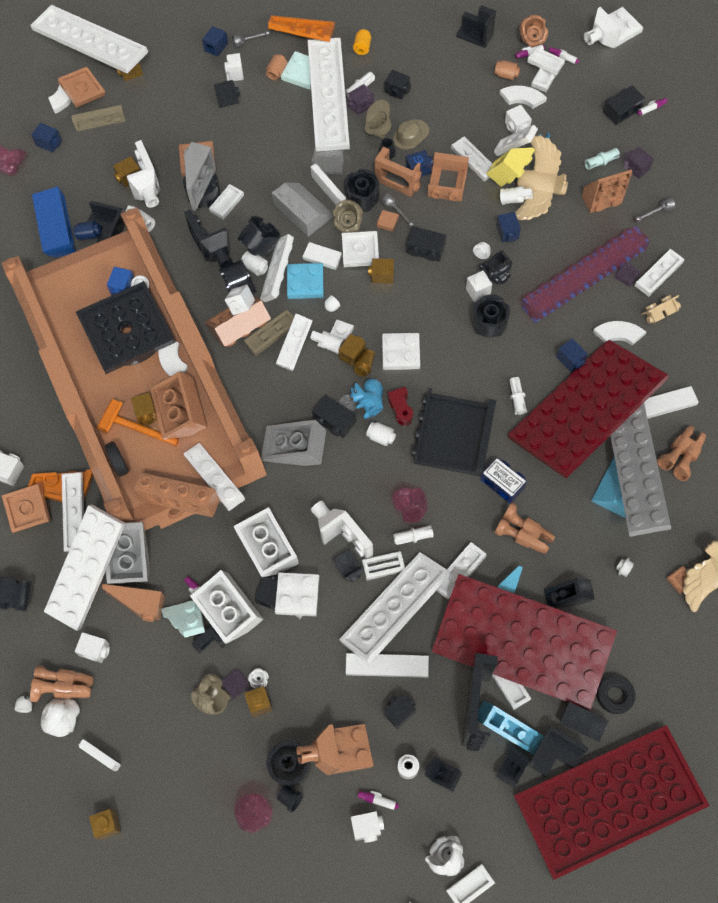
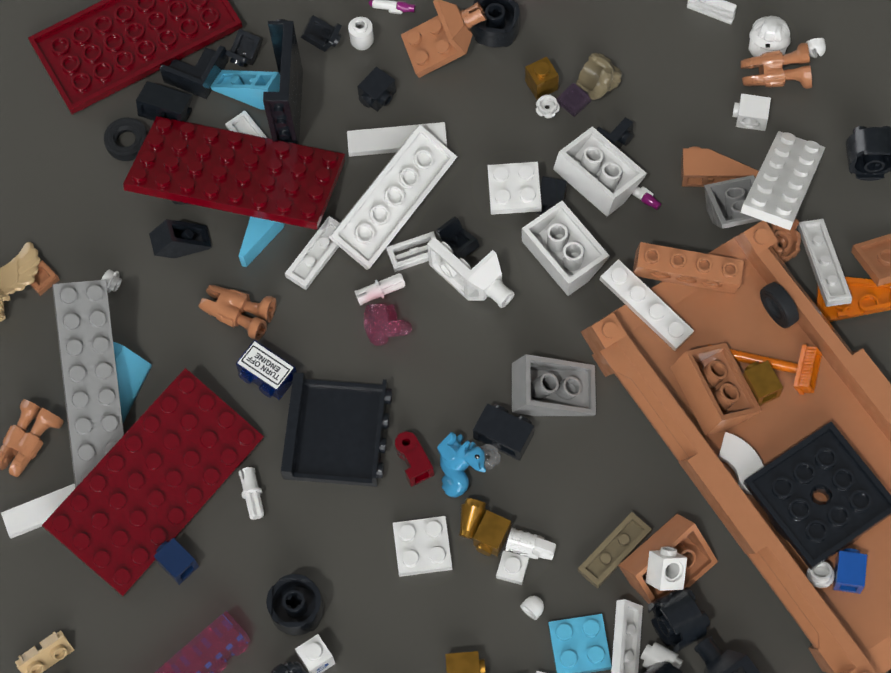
camera: 175 degrees right, 0 degrees up
light aqua wing [161,601,205,638] -> none
white tile [276,314,313,371] -> none
white brick [366,422,396,446] -> none
white tile [593,321,646,345] -> none

